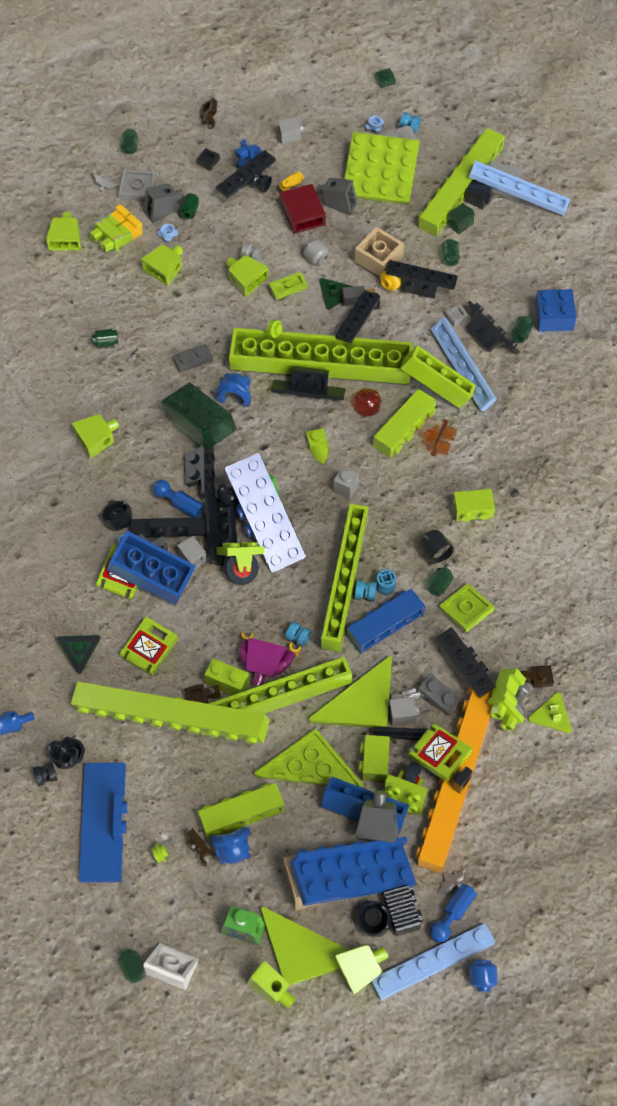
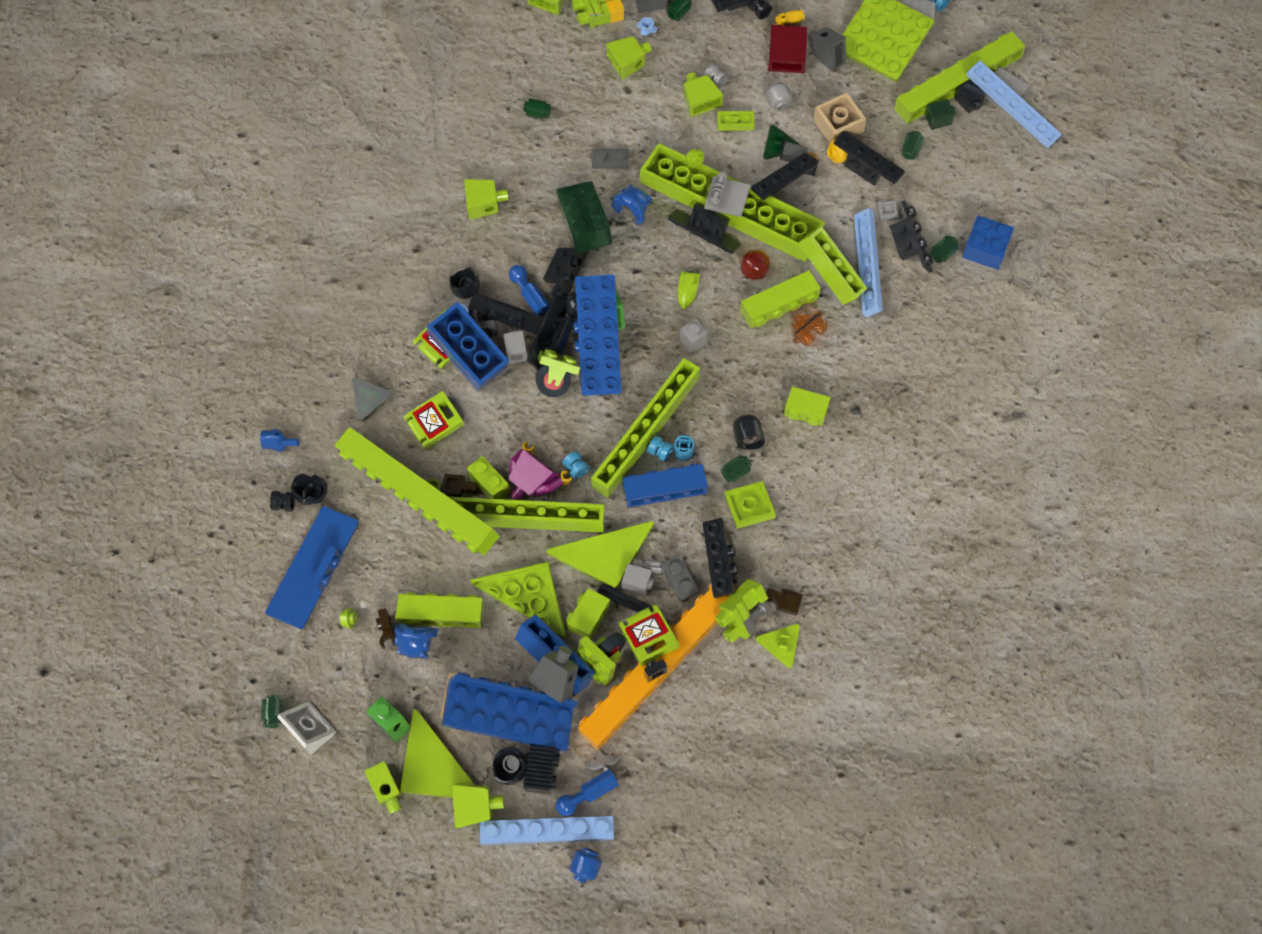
camera: 25 degrees right, 5 degrees up
none -> light grey hinge [704,172,751,217]

